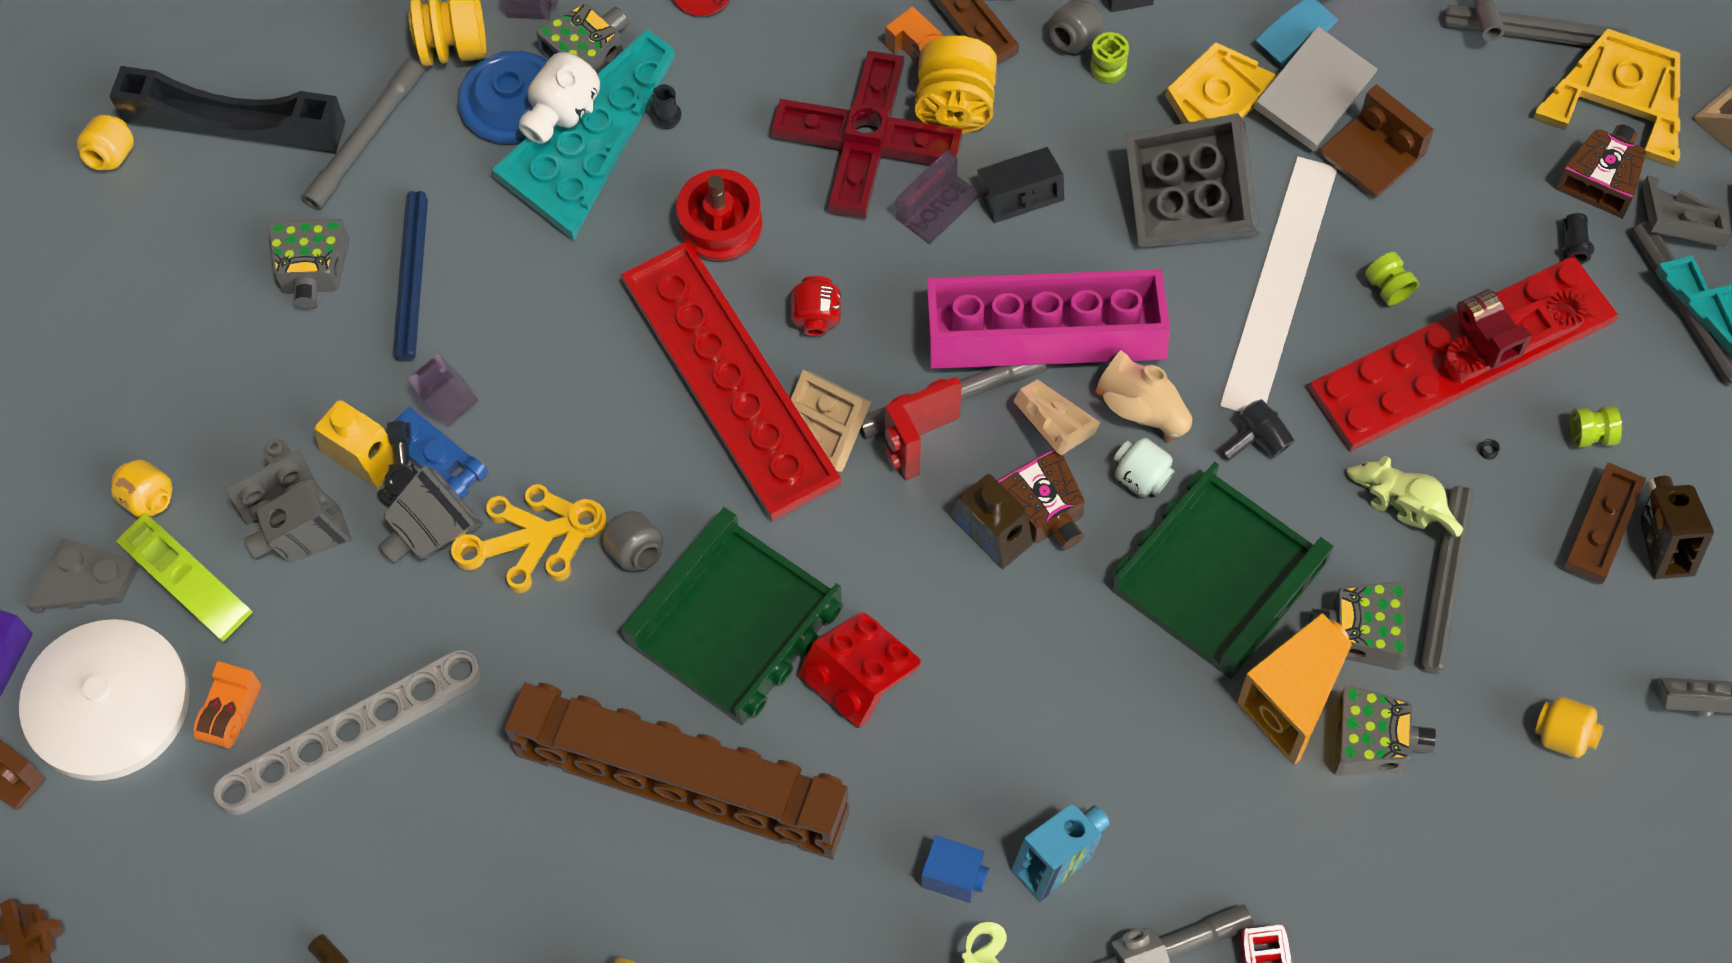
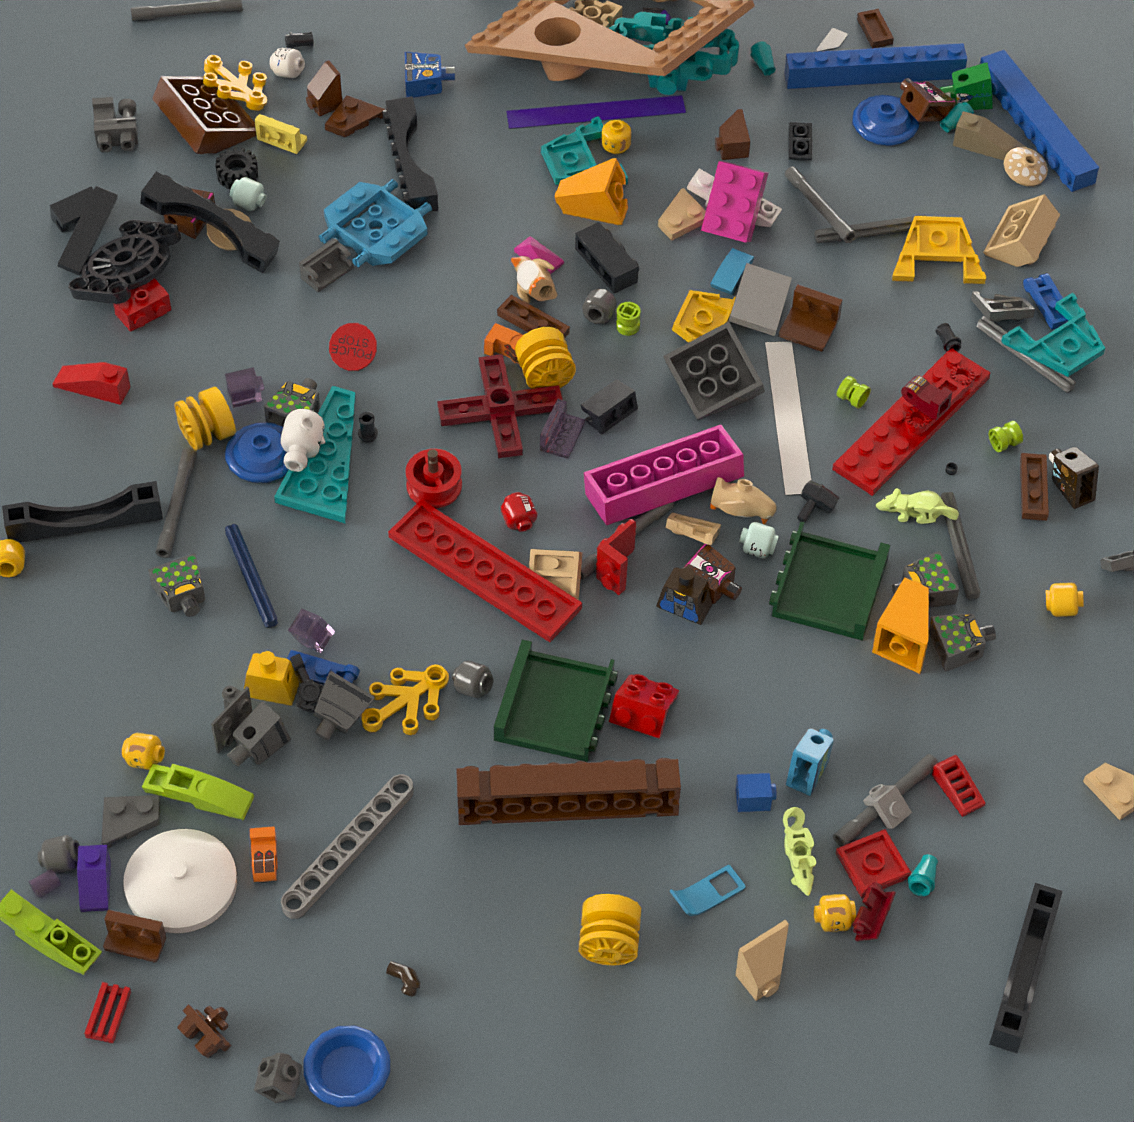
camera: 25 degrees left, 10 degrees down
reddish brown torso [1556,124,1646,219] -> none

